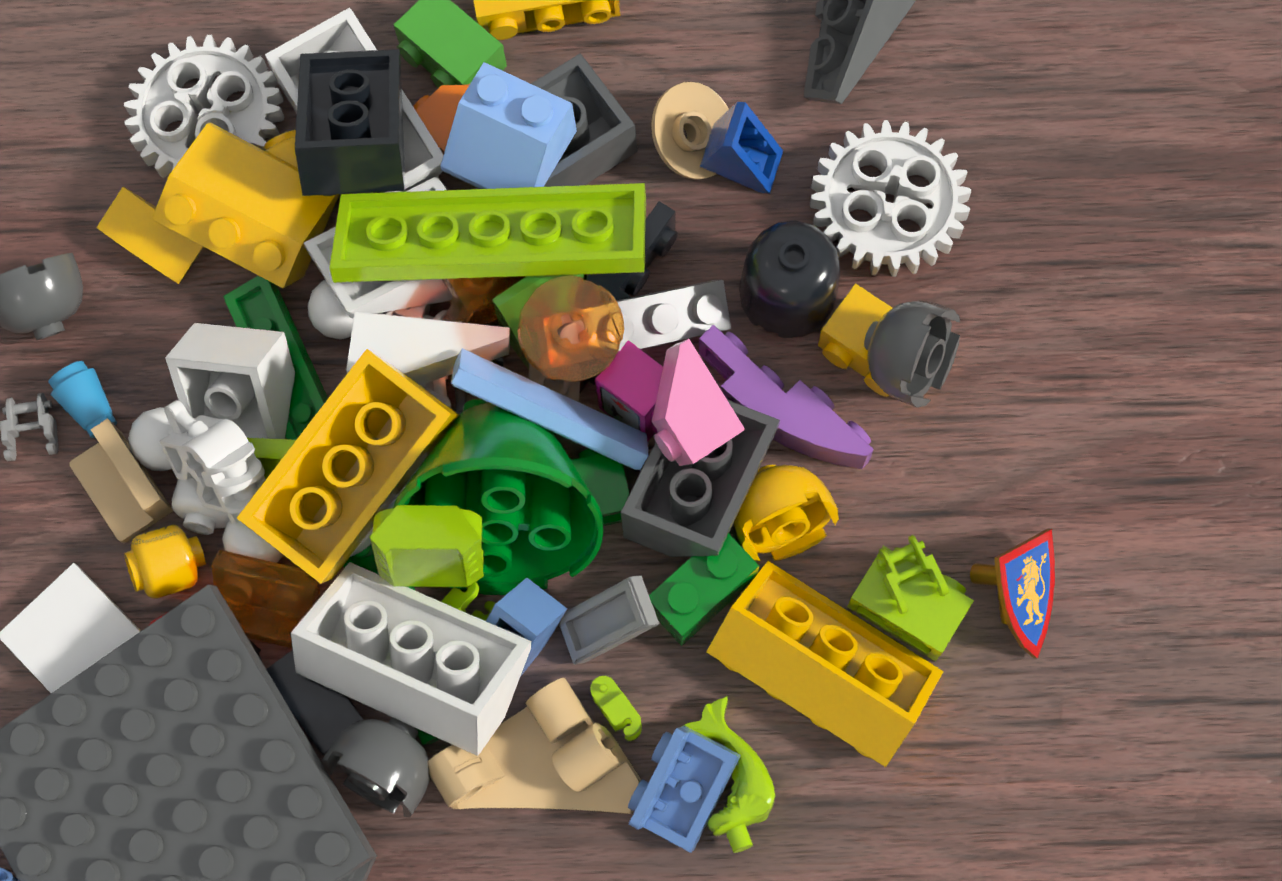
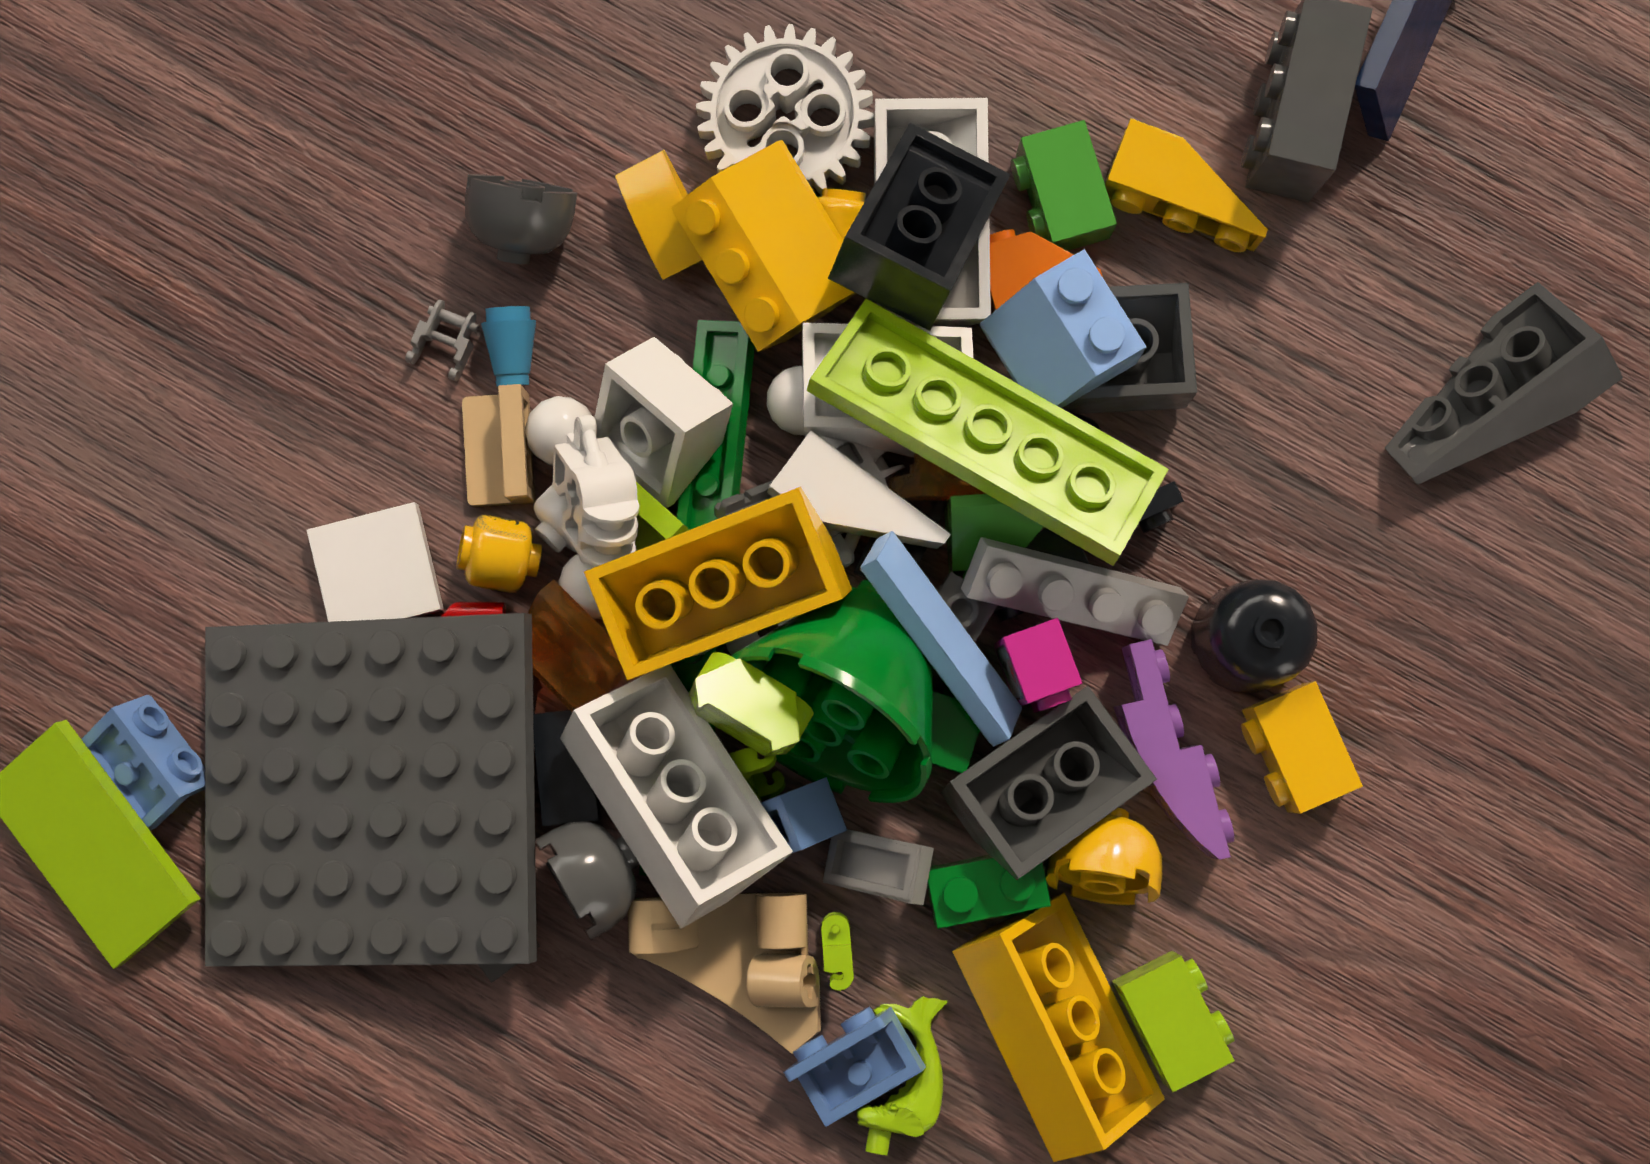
camera: 30 degrees right, 10 degrees up
clear orange plate [517,276,624,382] -> none
tan dish [651,82,729,180] -> none
bright pink slope [652,339,745,466] -> none
blue slope [700,102,783,194] -> none
white gear [810,120,971,277] -> none
dark grey cylinder [864,300,960,408] -> none
lime piece [877,535,949,614] -> none
shield [970,529,1055,659] -> none

